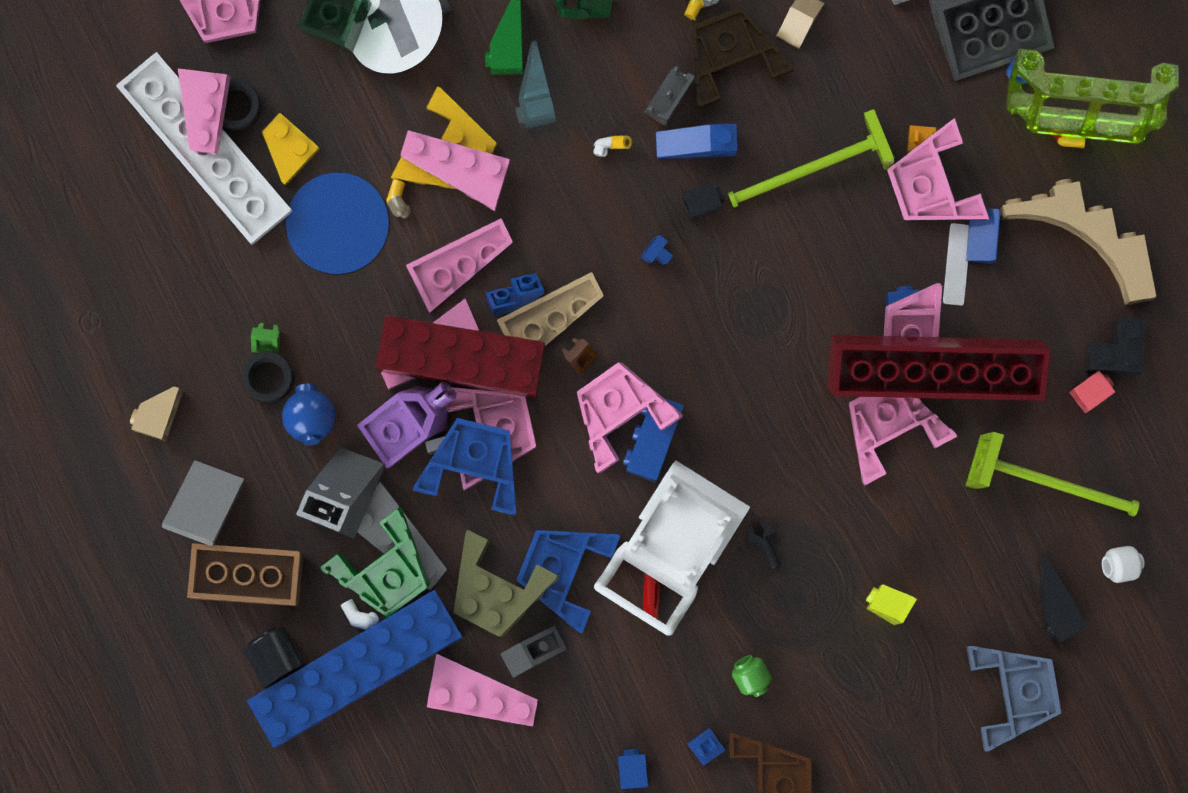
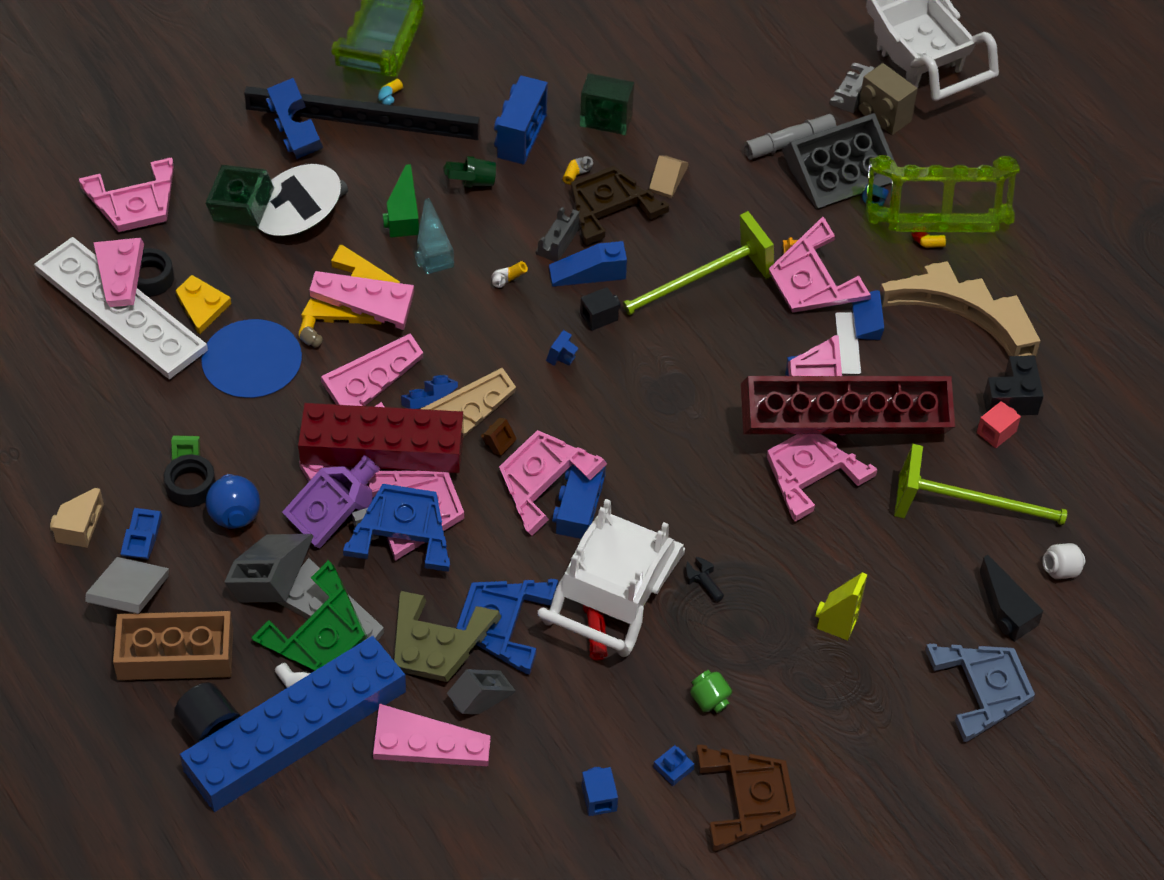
camera: 10 degrees left, 30 degrees down
none -> blue slope [121,508,162,560]

